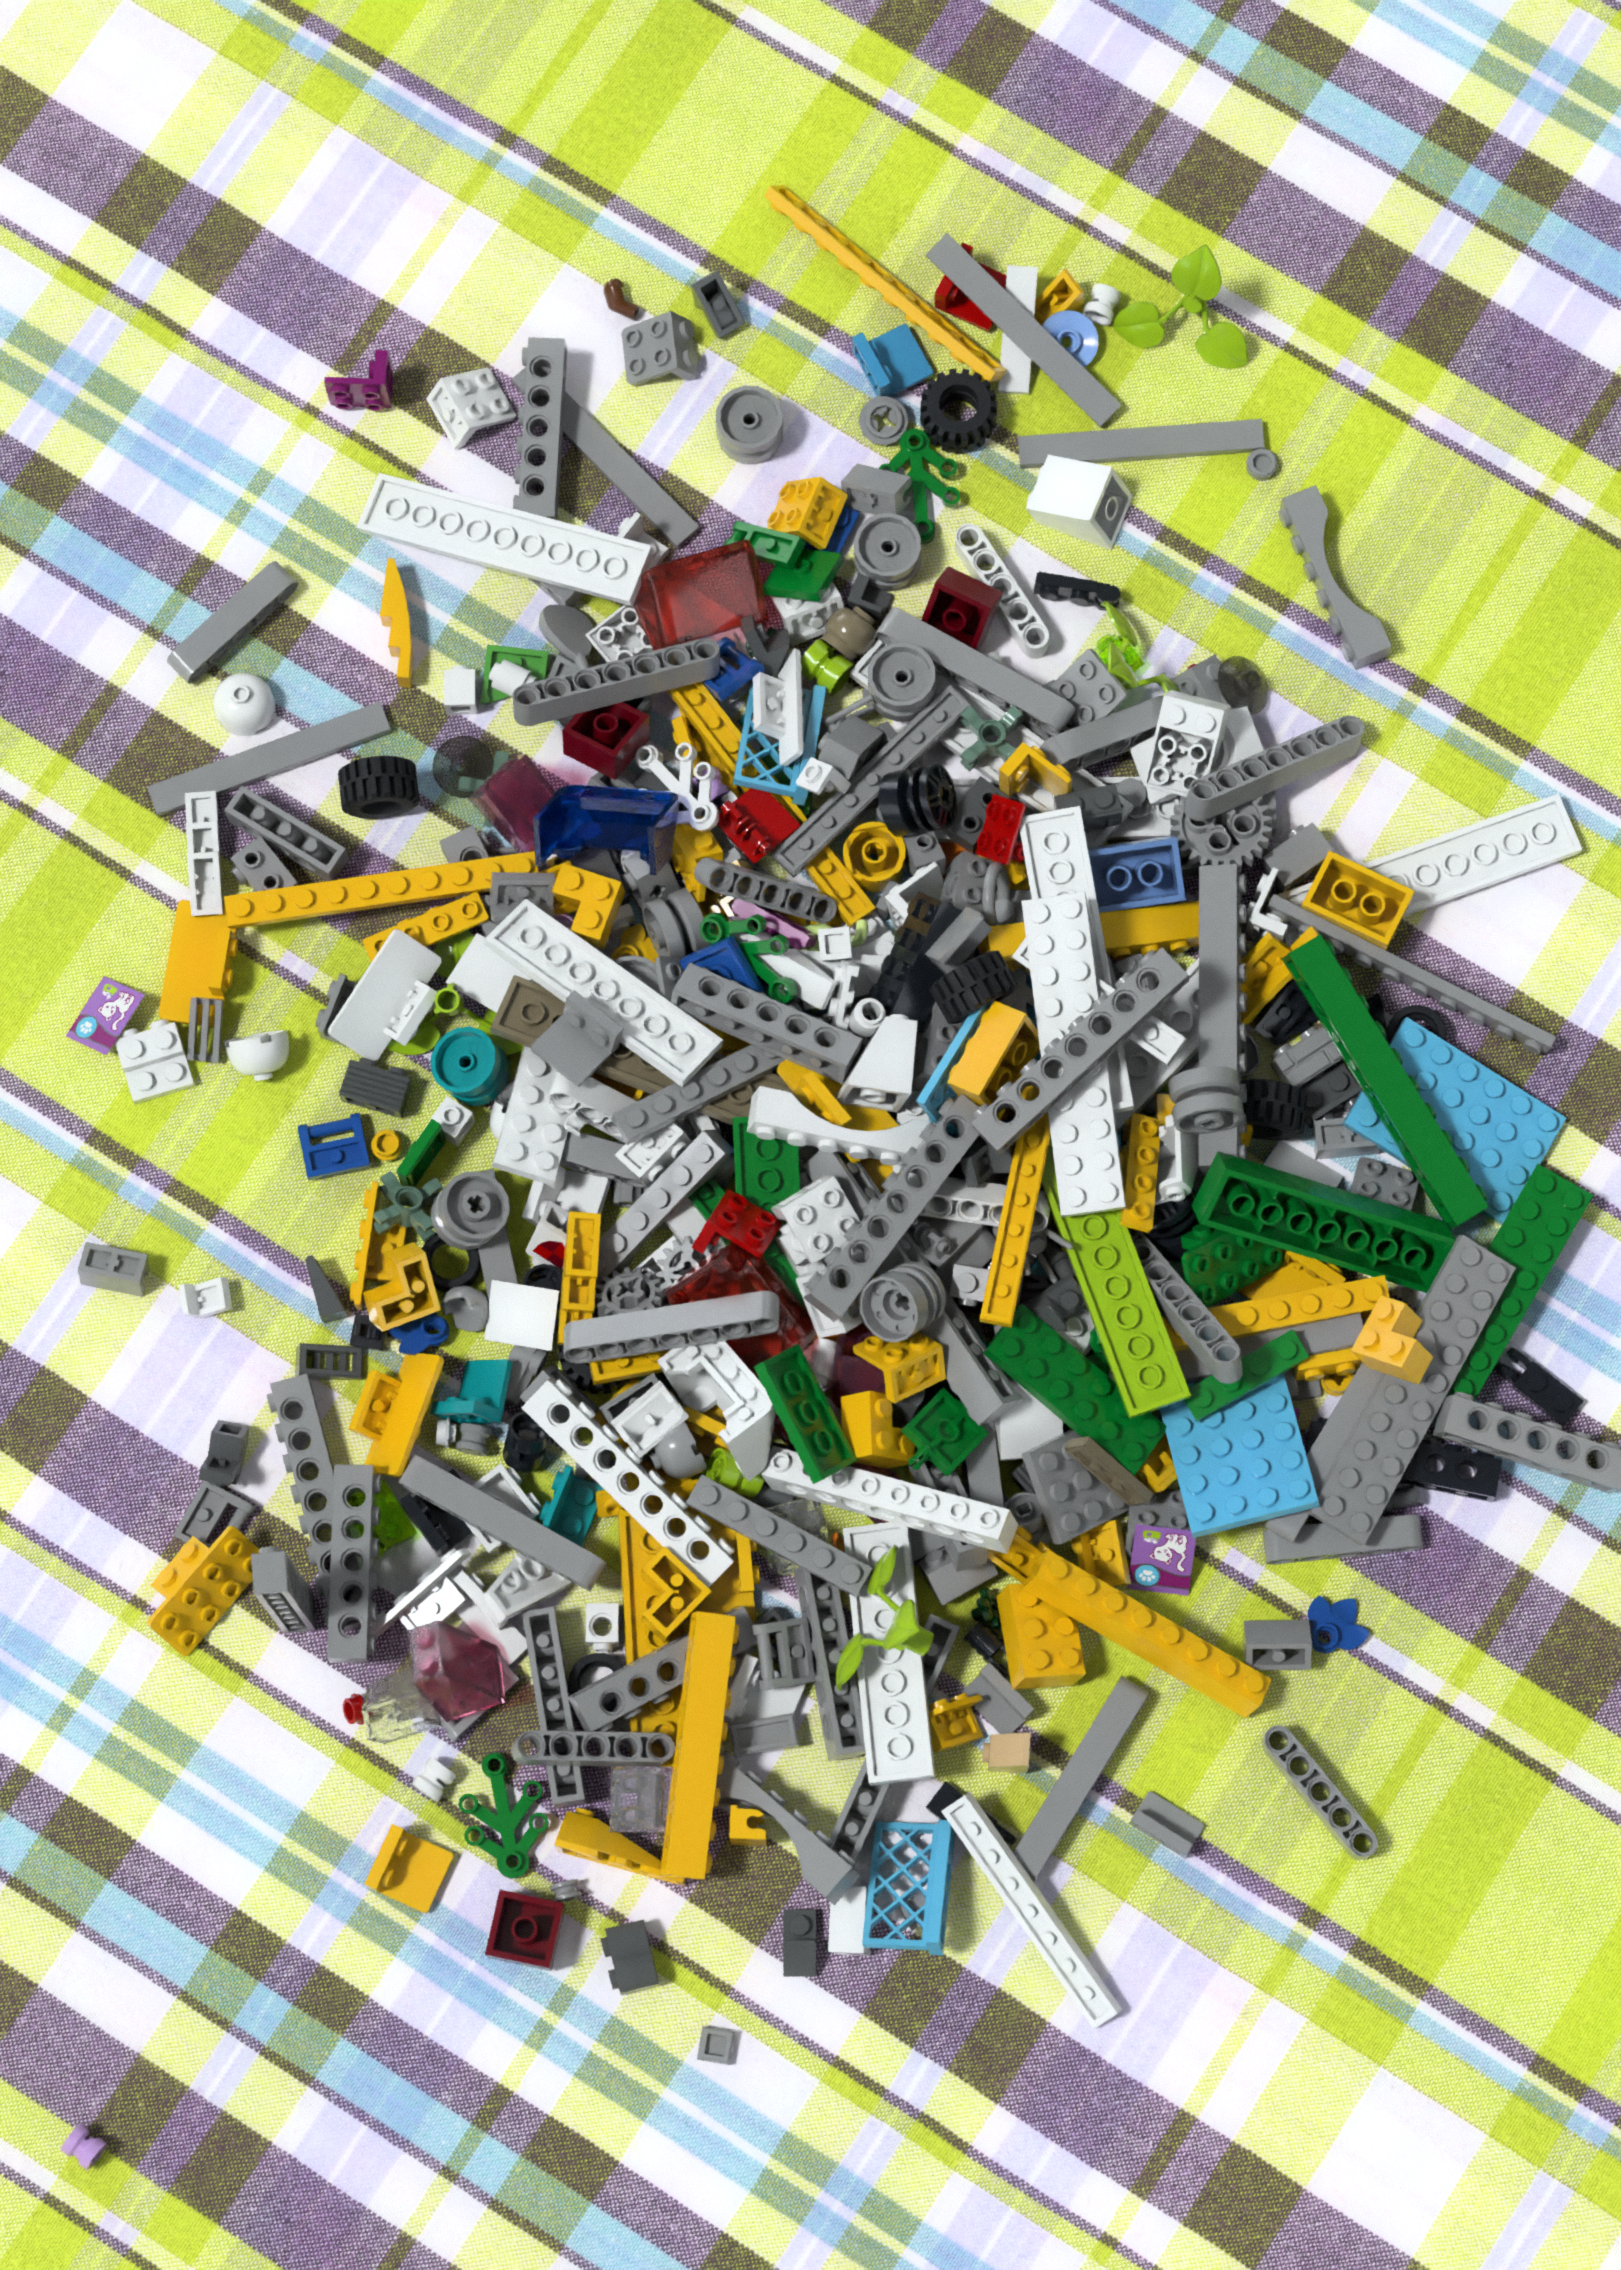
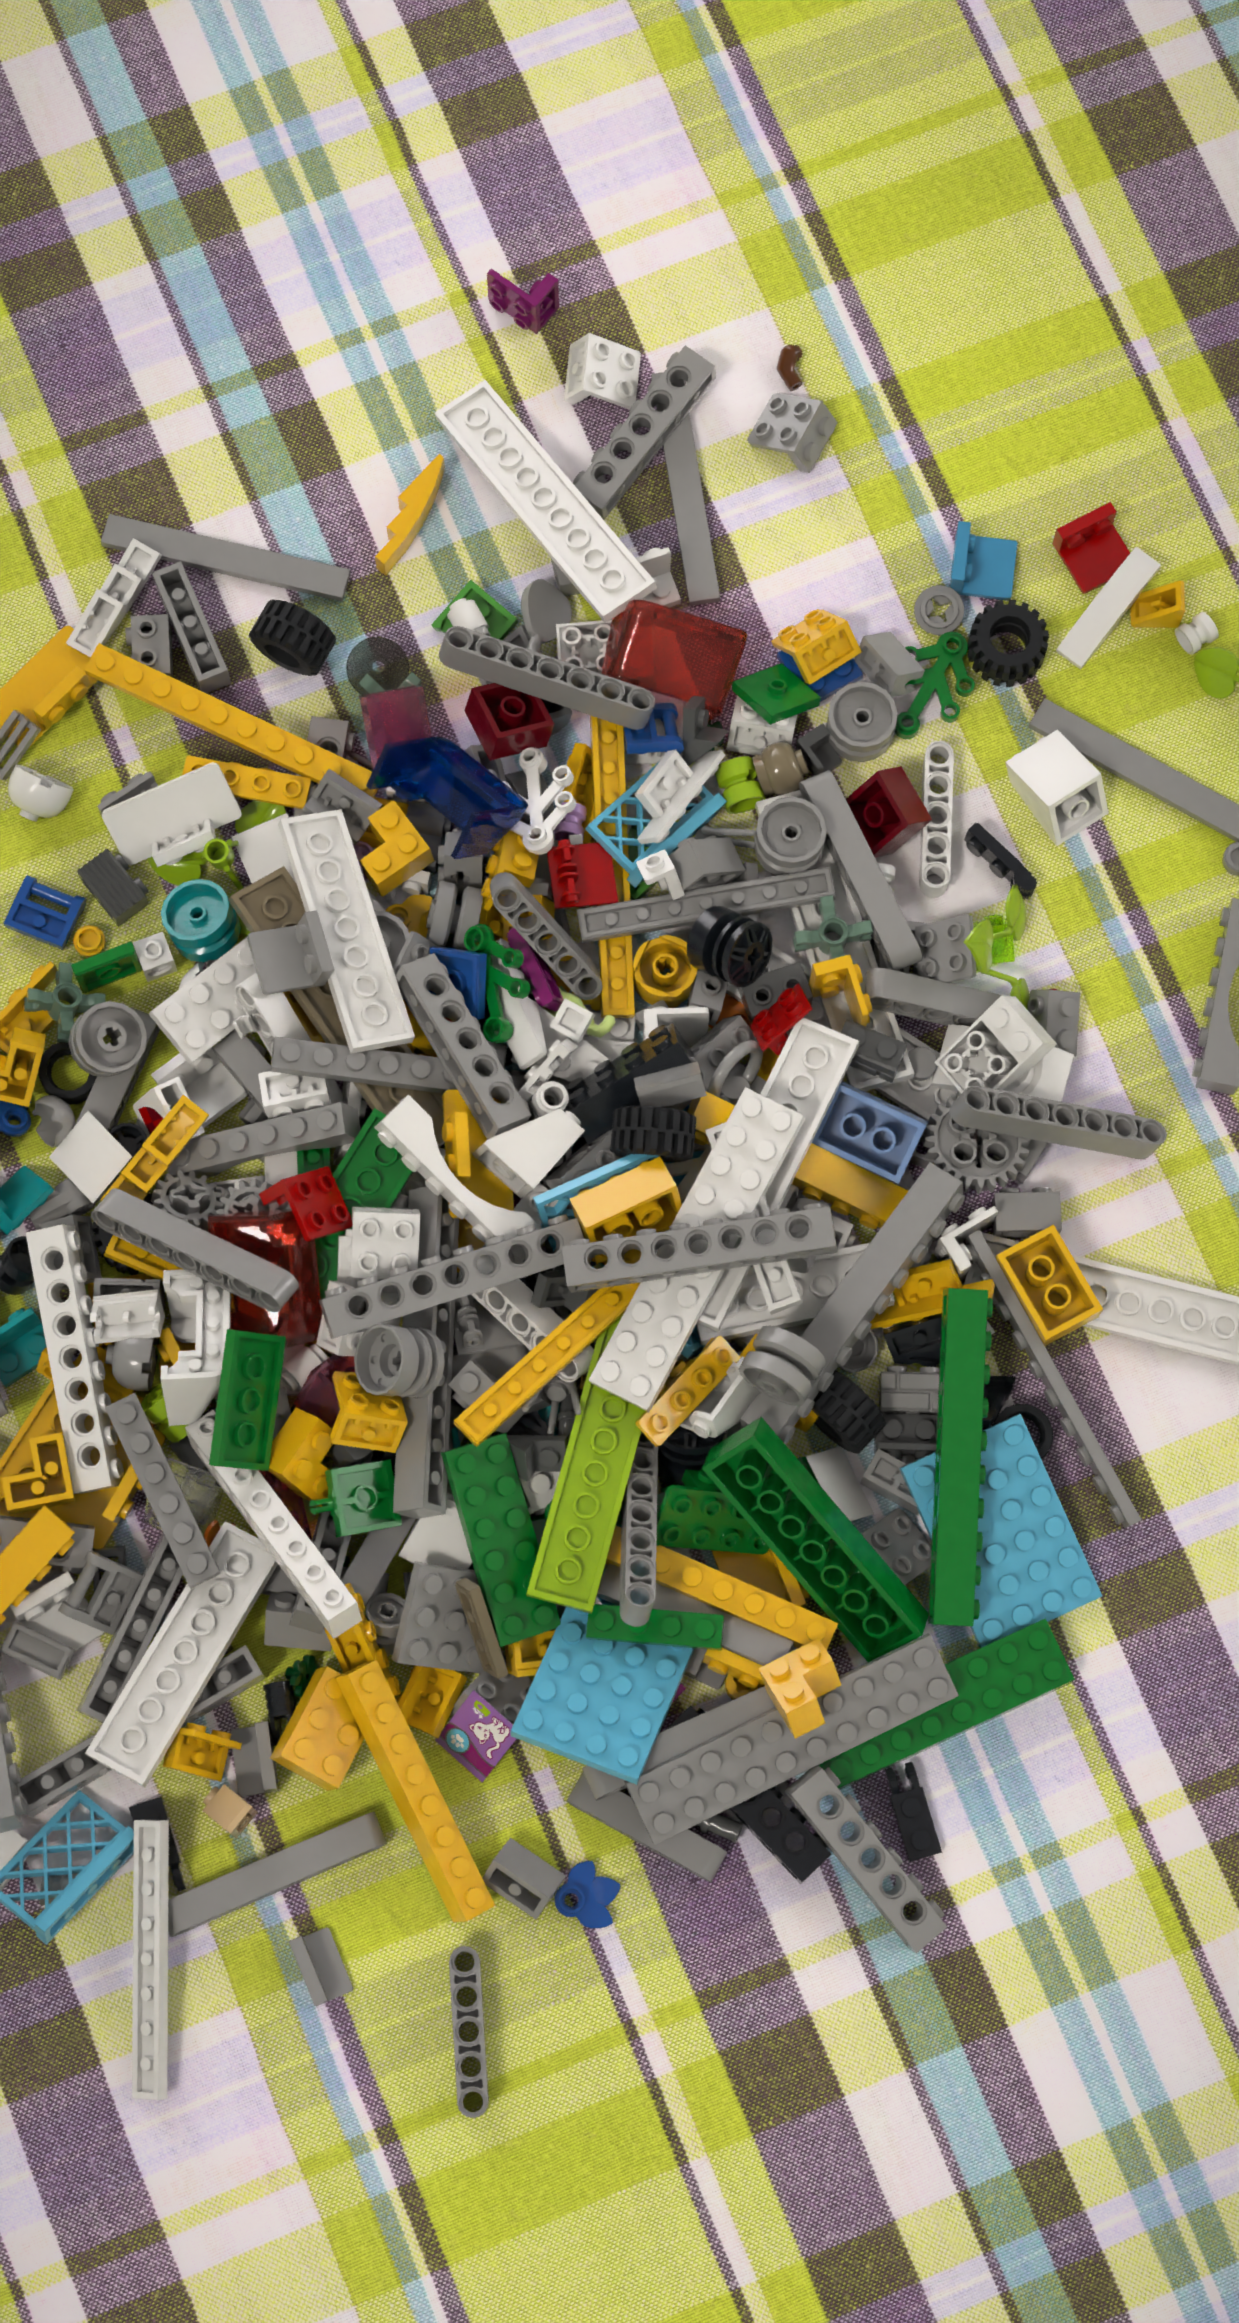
camera: 30 degrees right, 0 degrees up
light grey beam [167,561,298,684] -> none
white cylinder [213,673,276,736] -> none
white brick [444,665,477,715] -> none
dark grey slope [691,270,745,338] -> none
light grey wheel [716,385,783,464] -> none
green plate [722,521,806,569] -> none
yellow plate [764,185,1007,382] -> none
lime plant [836,1544,934,1691] -> none
light grey tile [925,233,1122,427] -> none
light blue dish [1042,310,1099,367] -> none
clear smoke dish [1218,656,1268,715] -> none

